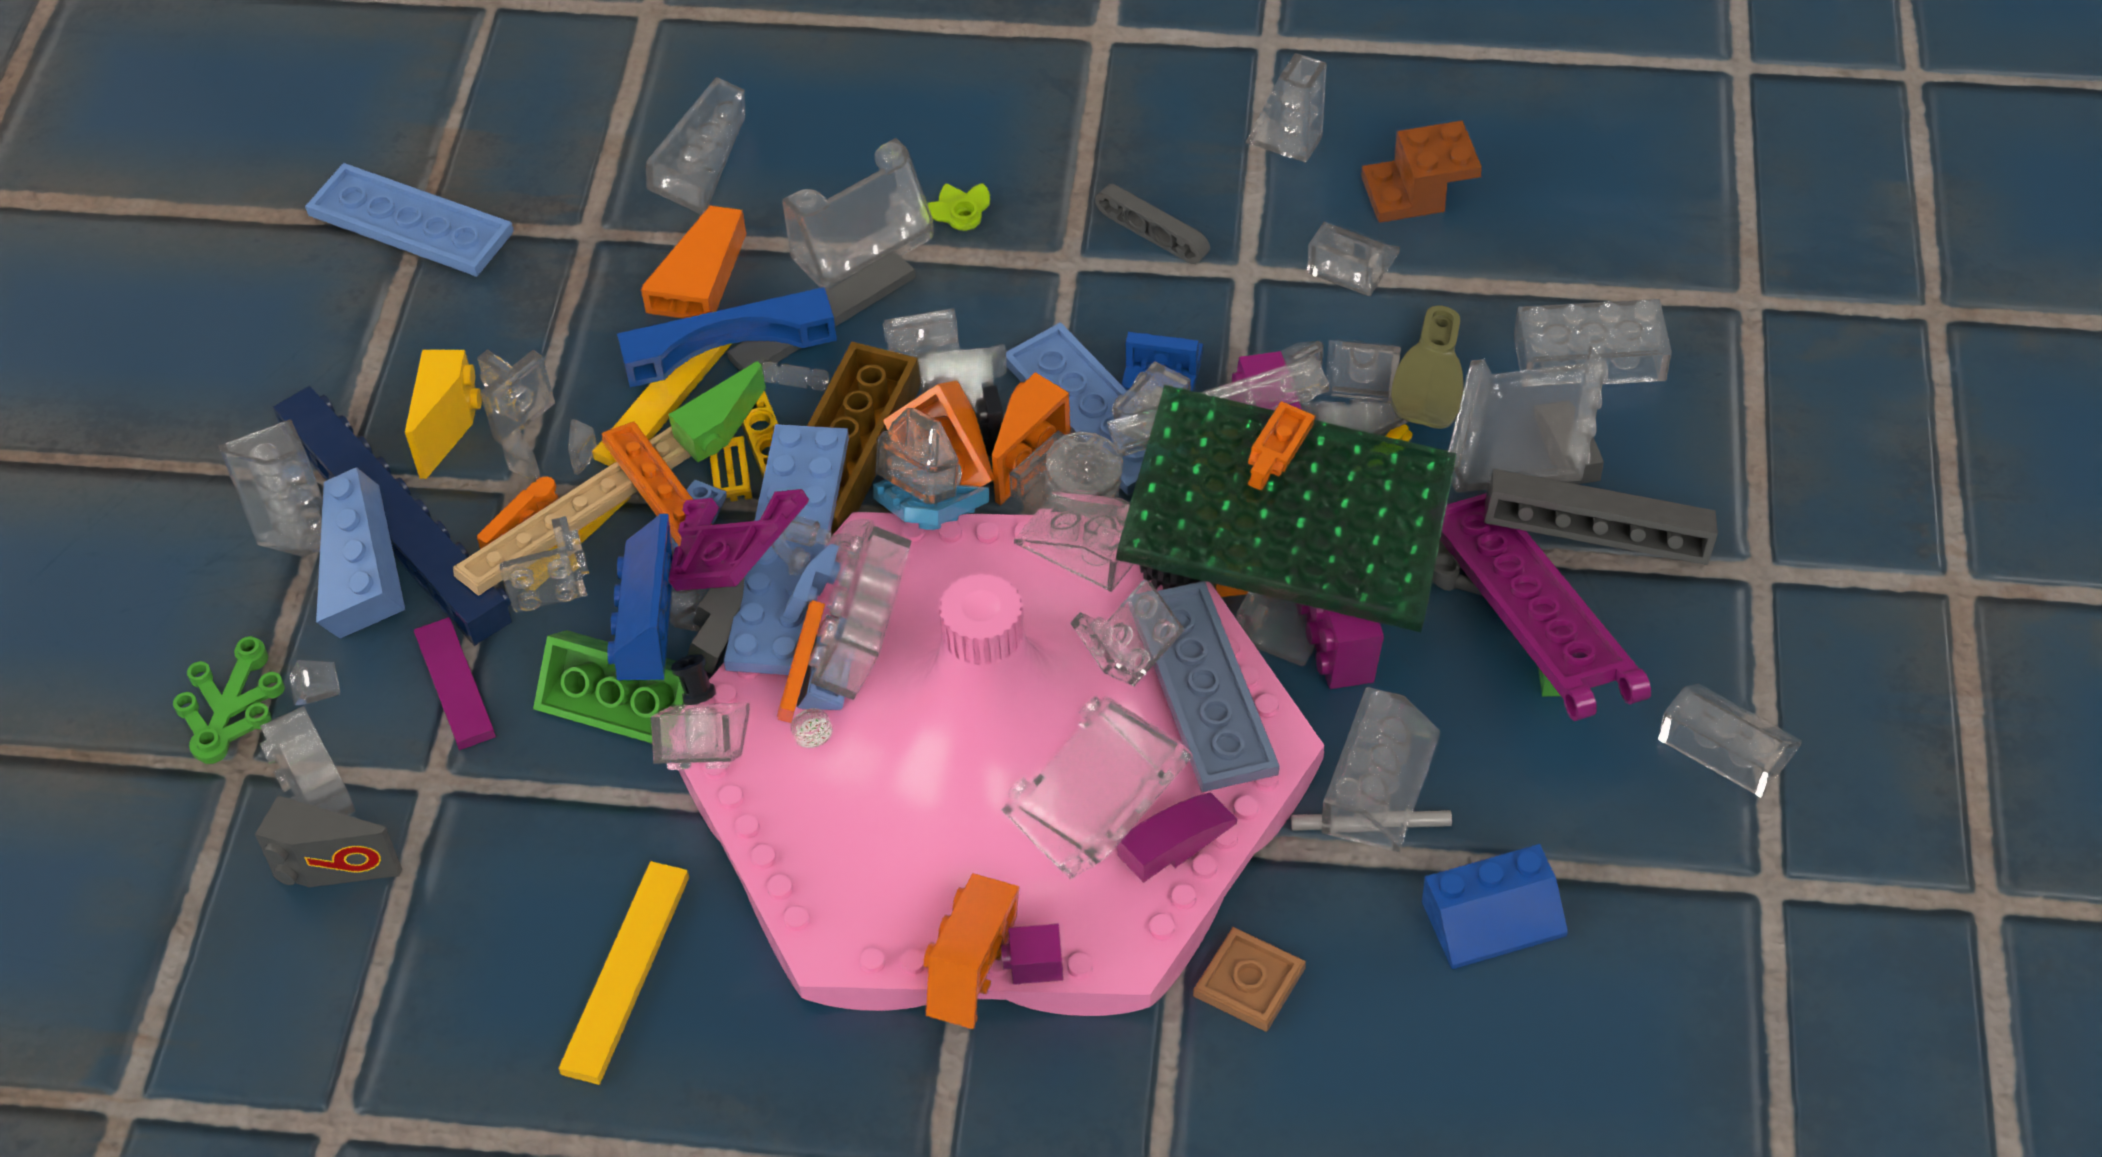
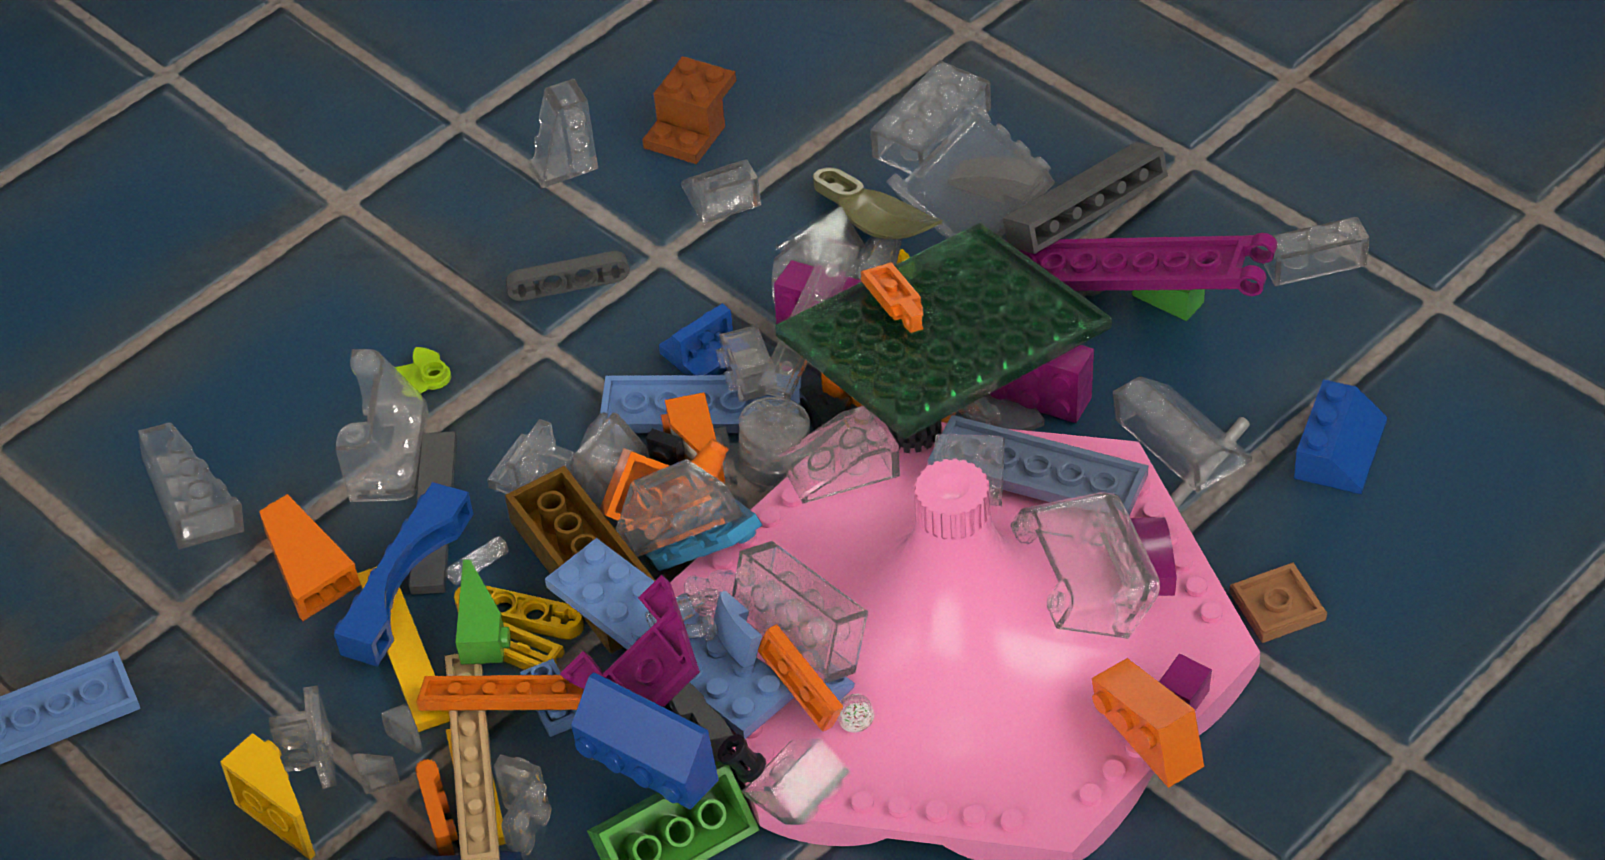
camera: 50 degrees left, 5 degrees down
none -> orange cone [683,438,729,492]

